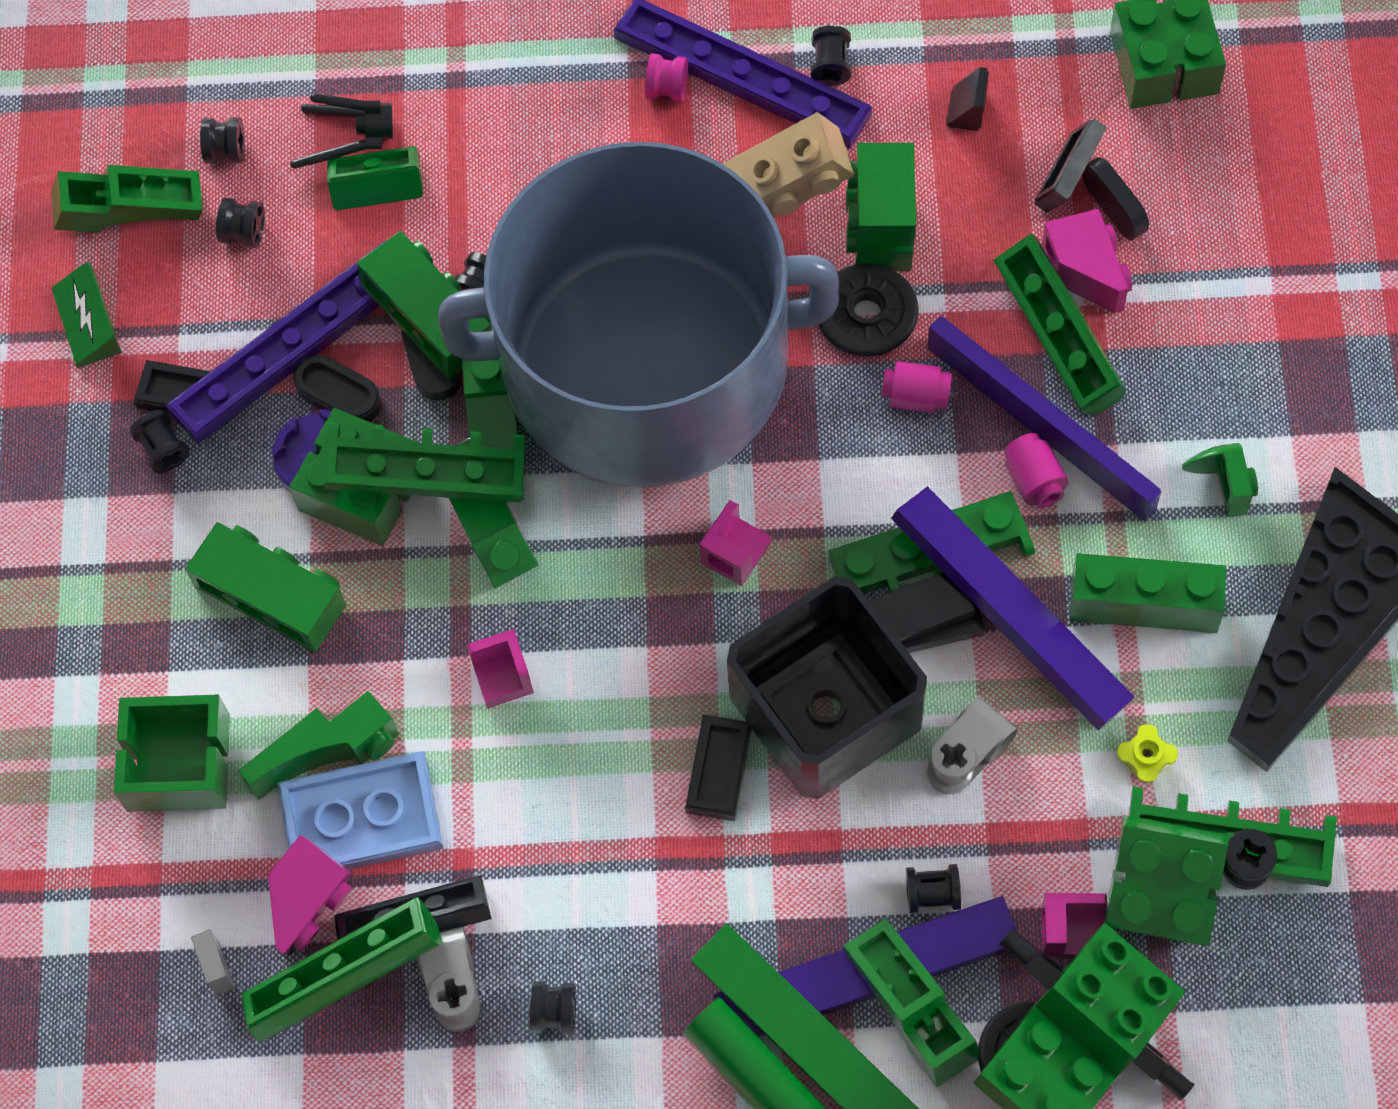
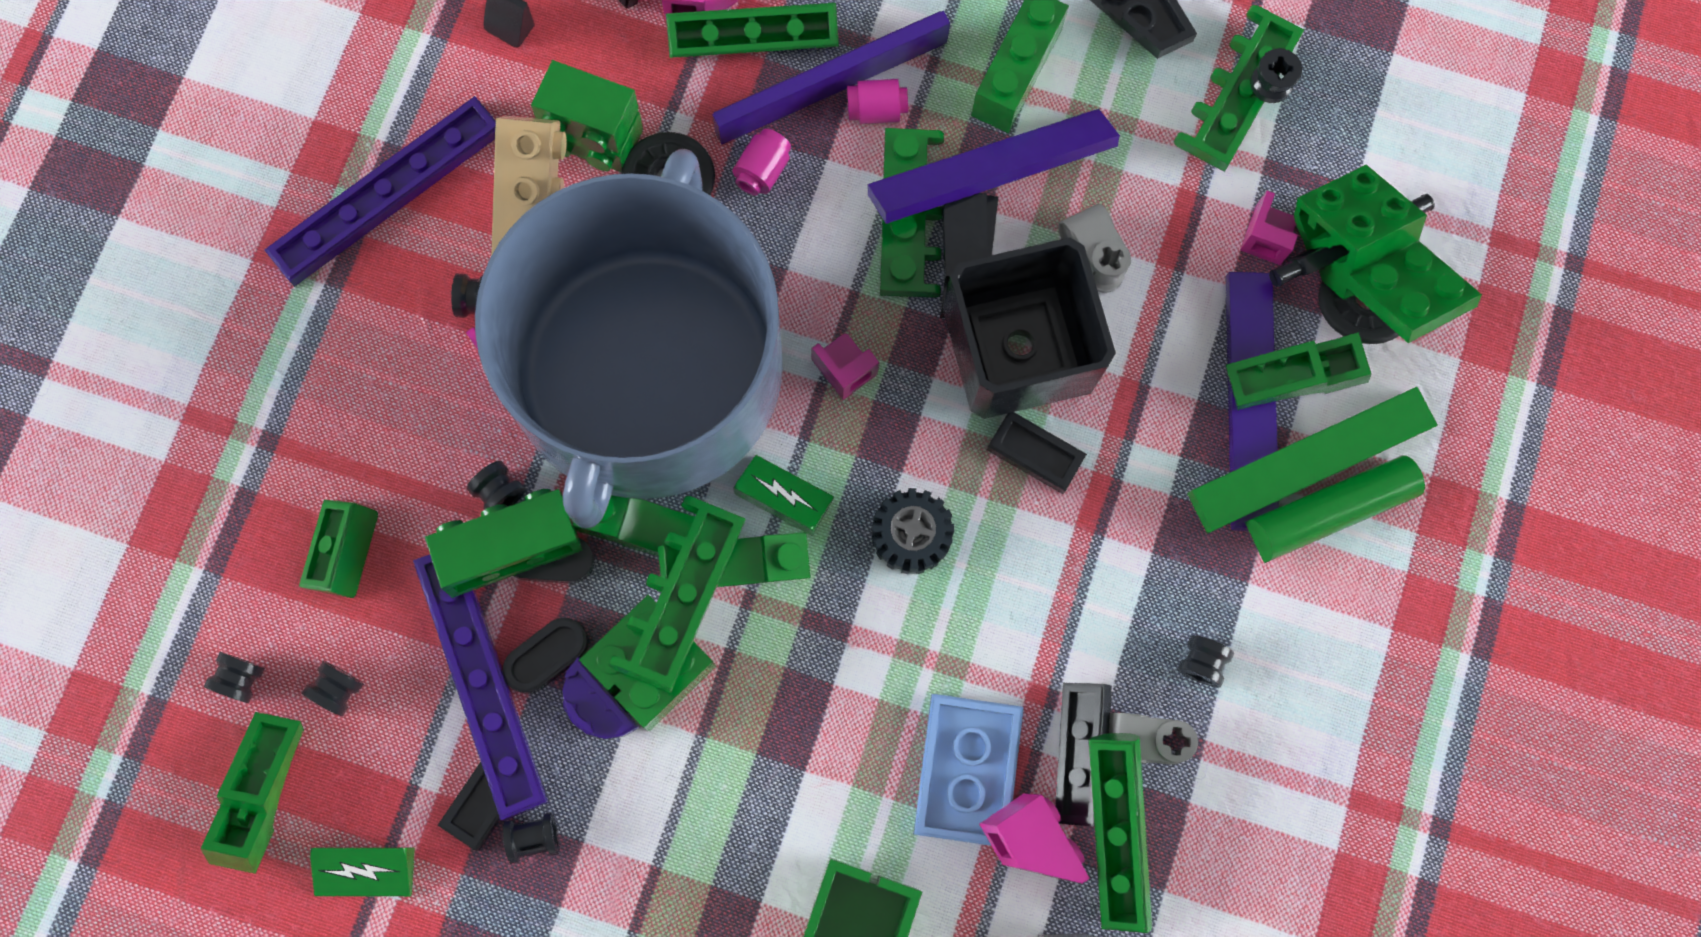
camera: 80 degrees left, 10 degrees up
green brick [185,522,346,652] -> none
green slope [238,691,399,800] -> none
black plant [290,93,393,169] -> none
dark pink panel [467,629,534,709] -> none
dark pink wheel [645,53,688,103] -> none
black bush [811,25,851,86] -> none
black bush [905,864,961,913] -> none
green piece [1105,815,1228,946] -> none
neon yellow plate [1117,724,1178,783] -> none
none -> green slope [733,455,834,536]
none -> black wheel [871,488,954,574]

